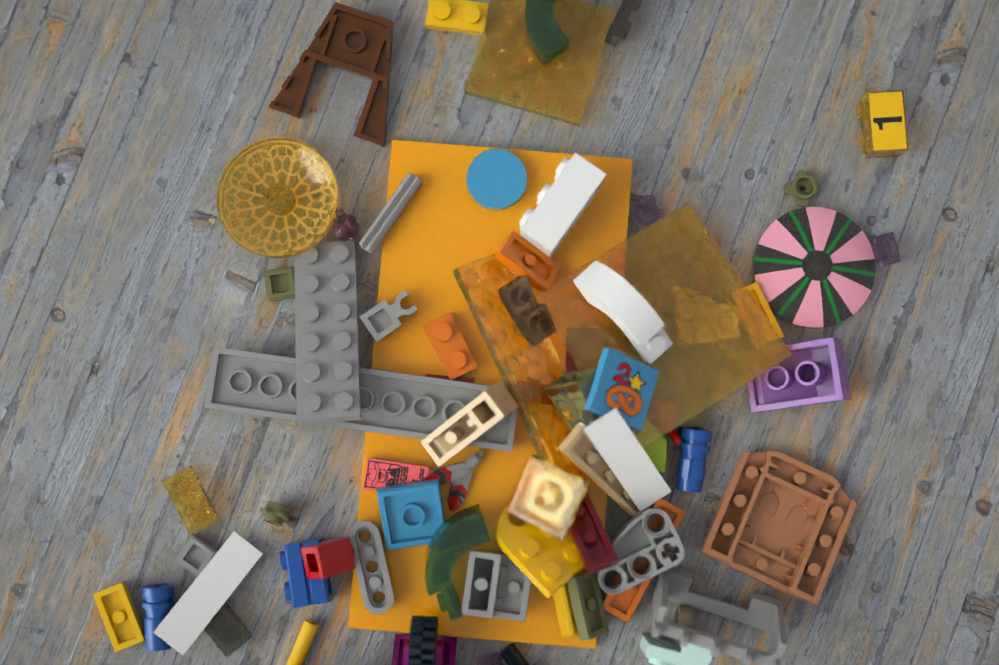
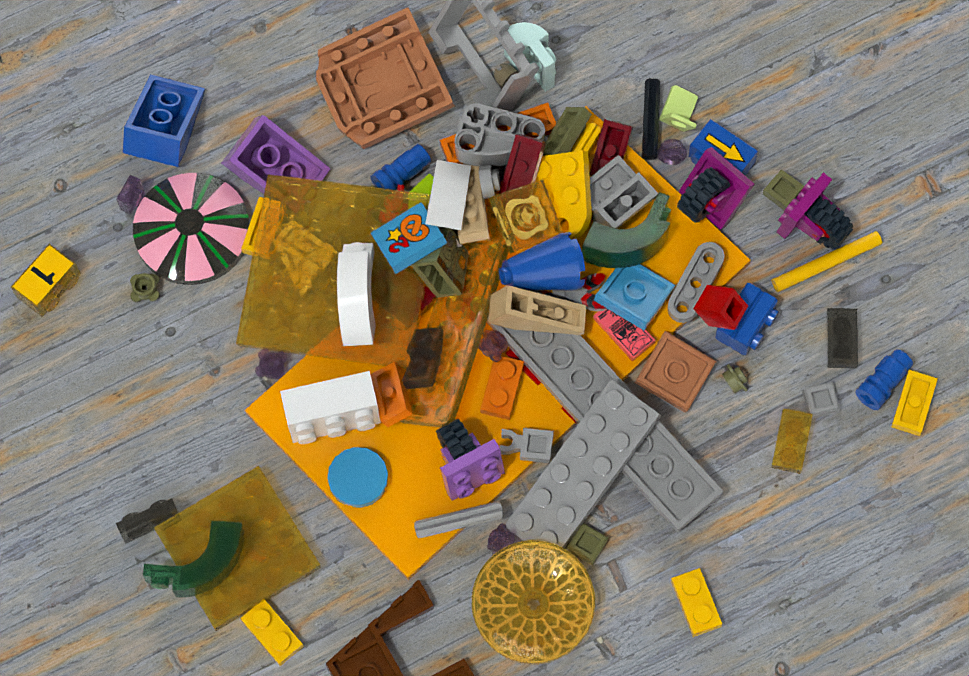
camera: 140 degrees left, 15 degrees down
white sticker [153,531,263,655] -> none
none -> blue slope [123,74,205,167]
none -> medium lavender plate [436,419,505,501]
none -> plate [477,330,508,362]
none -> light grey plate [479,164,501,199]
none -> blue cone [499,232,585,291]
none -> dark red slope [589,119,633,176]
none -> nougat tile [634,331,716,413]
none -> yellow plate [671,568,722,637]

